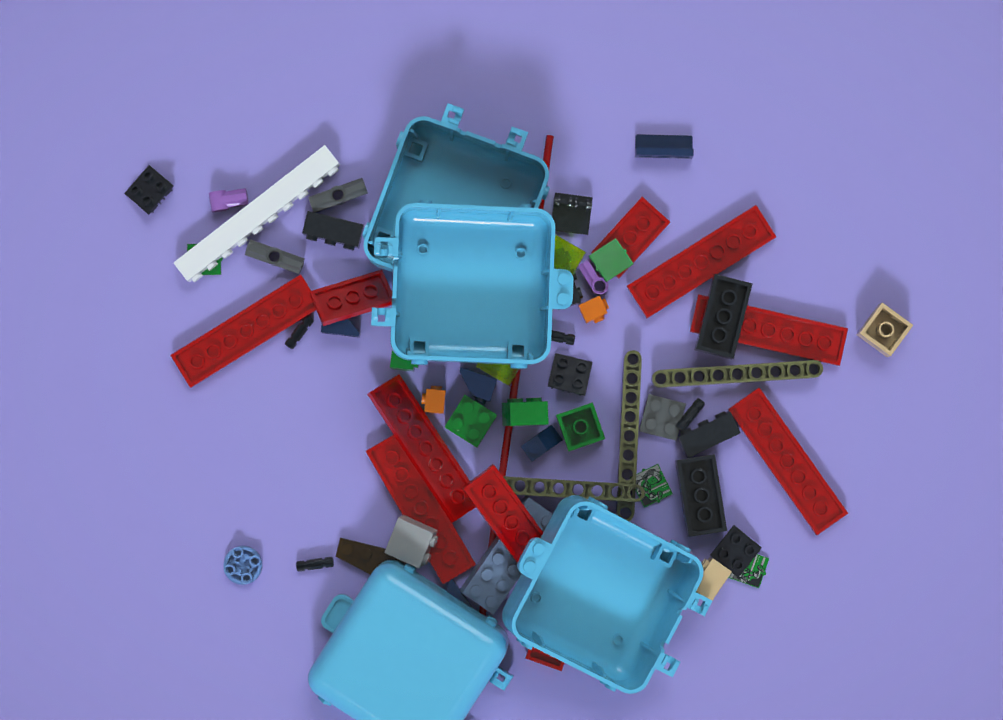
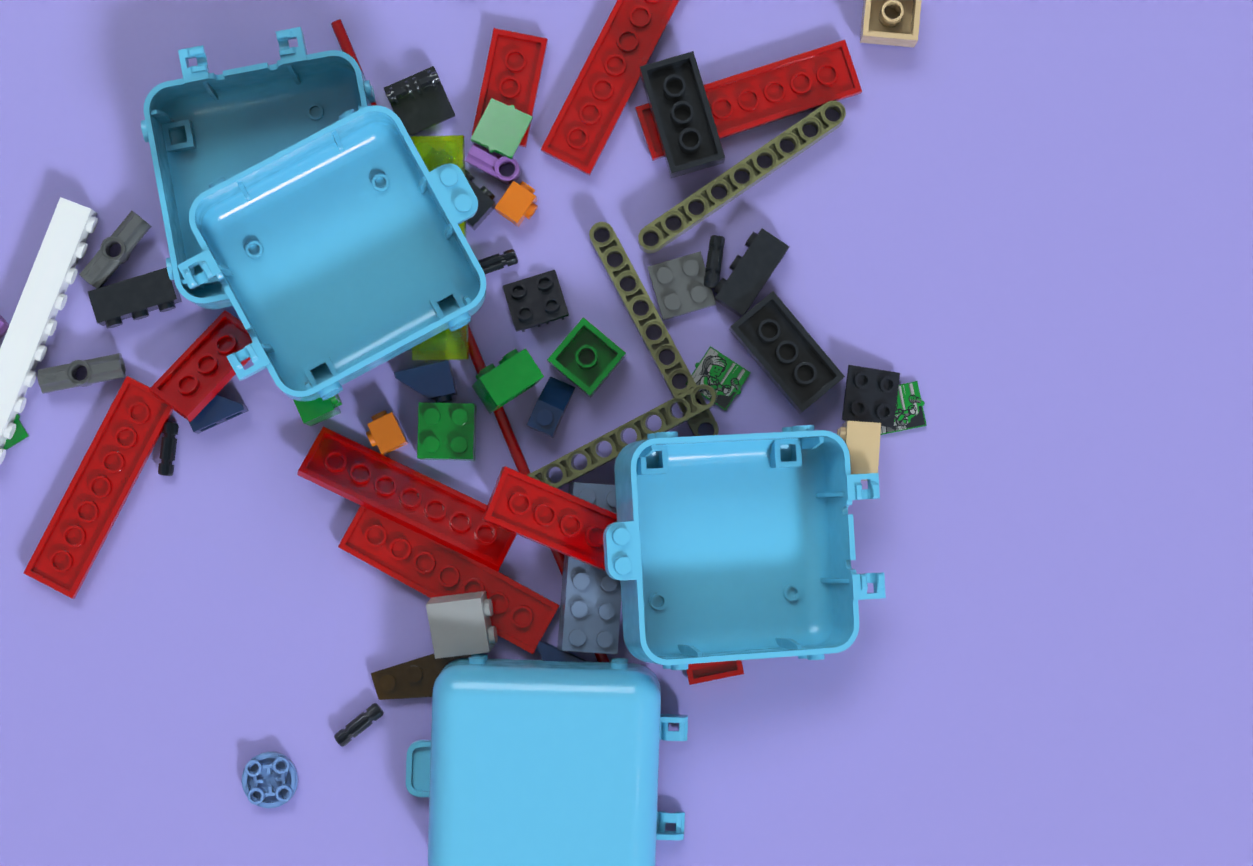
camera: 25 degrees left, 0 degrees up
red plate [727,387,848,535] -> none

